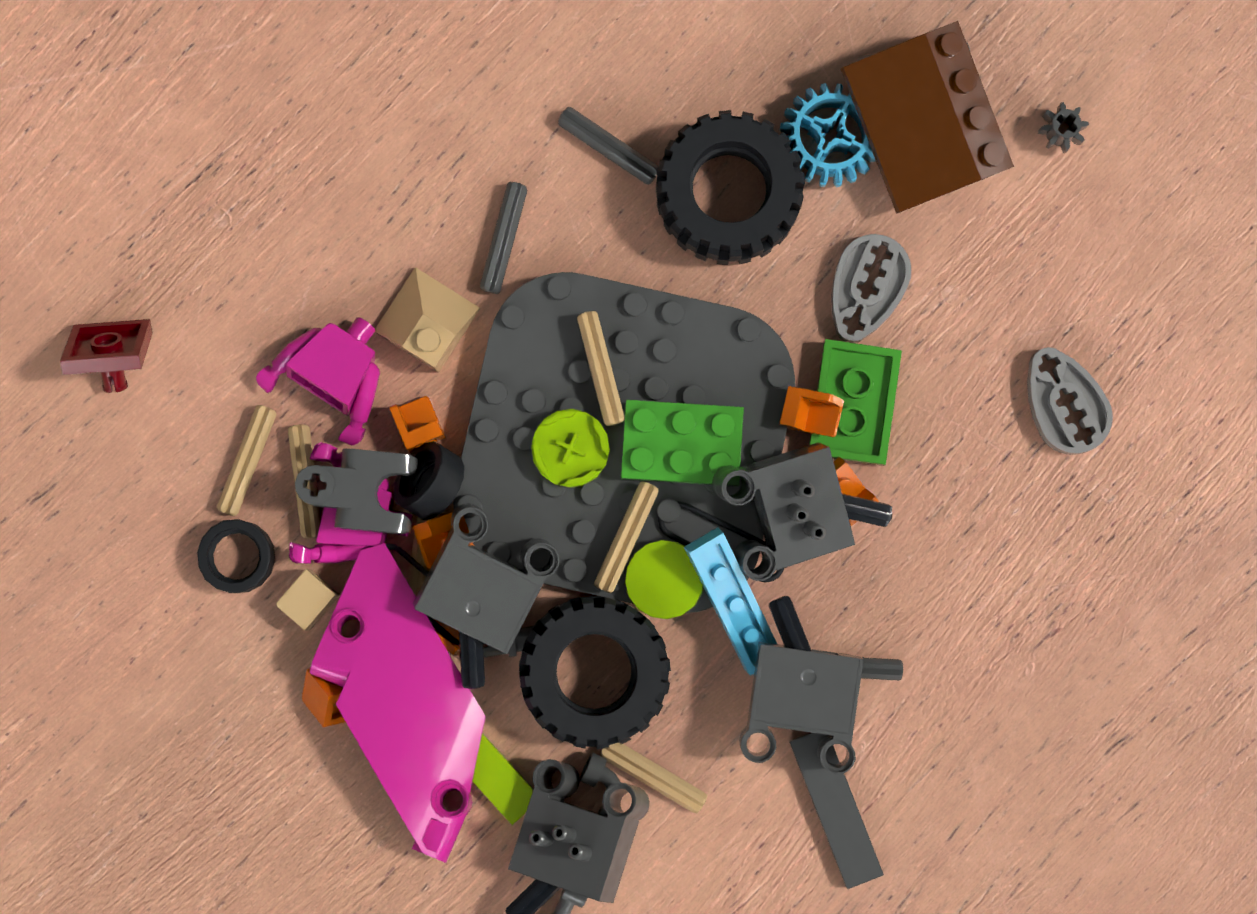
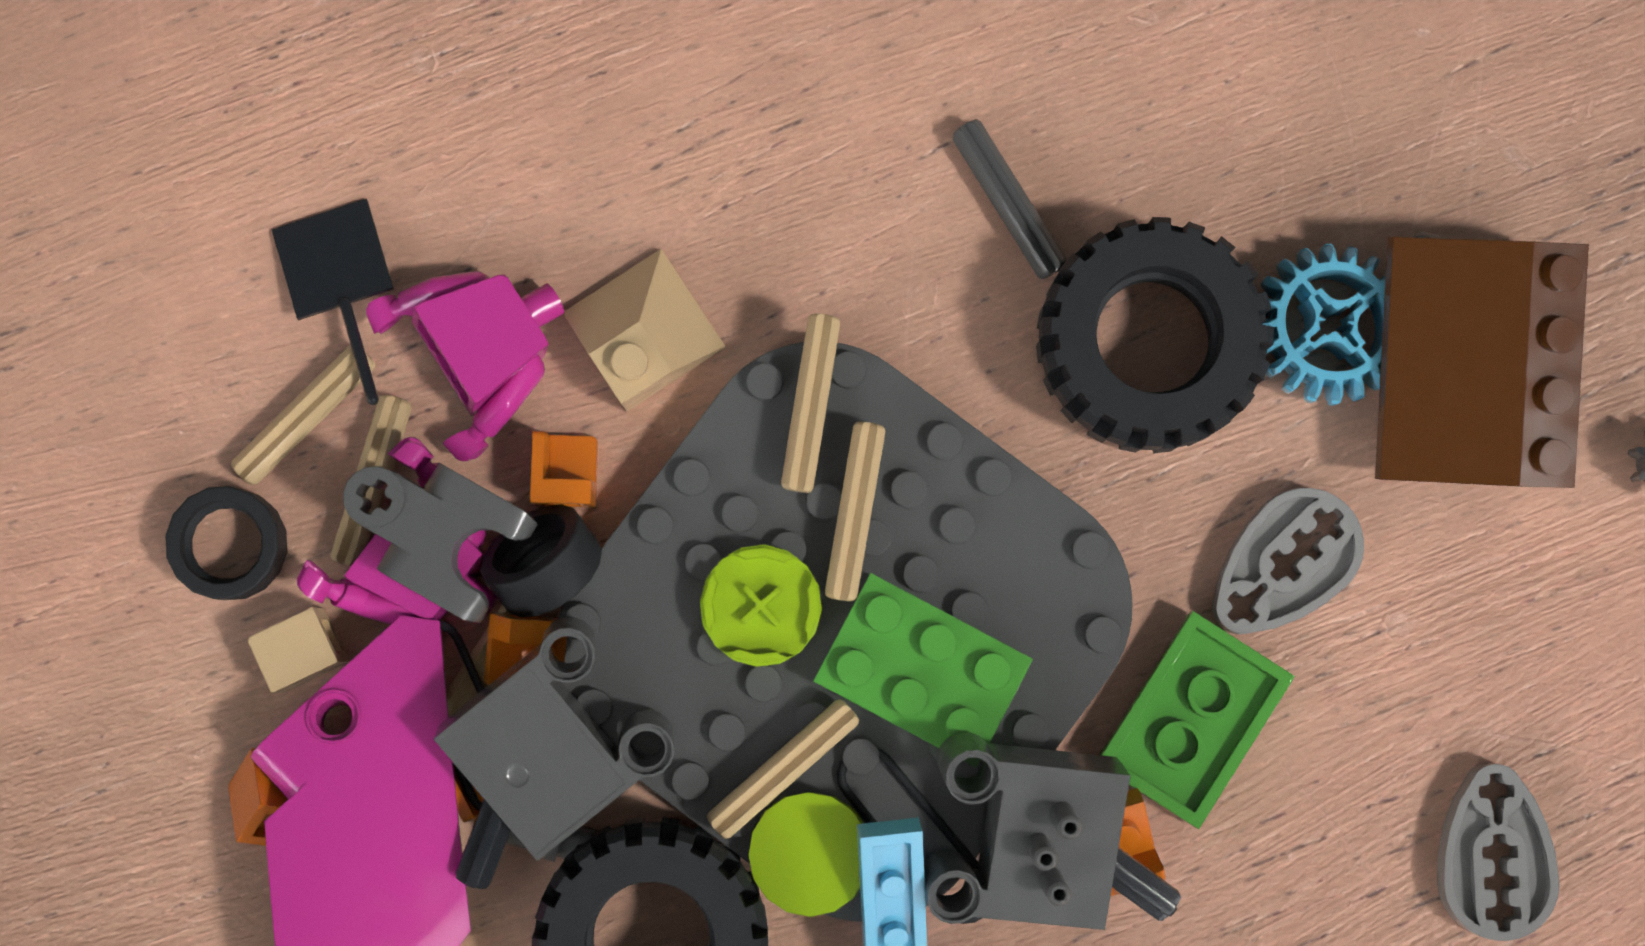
camera: 25 degrees right, 0 degrees up
dark red tile [60,319,153,393] -> none
dark grey axle [480,182,527,294] -> none
orange panel [780,386,844,438] -> none
none -> black piece [272,198,394,405]
none -> tan axle [781,313,840,493]

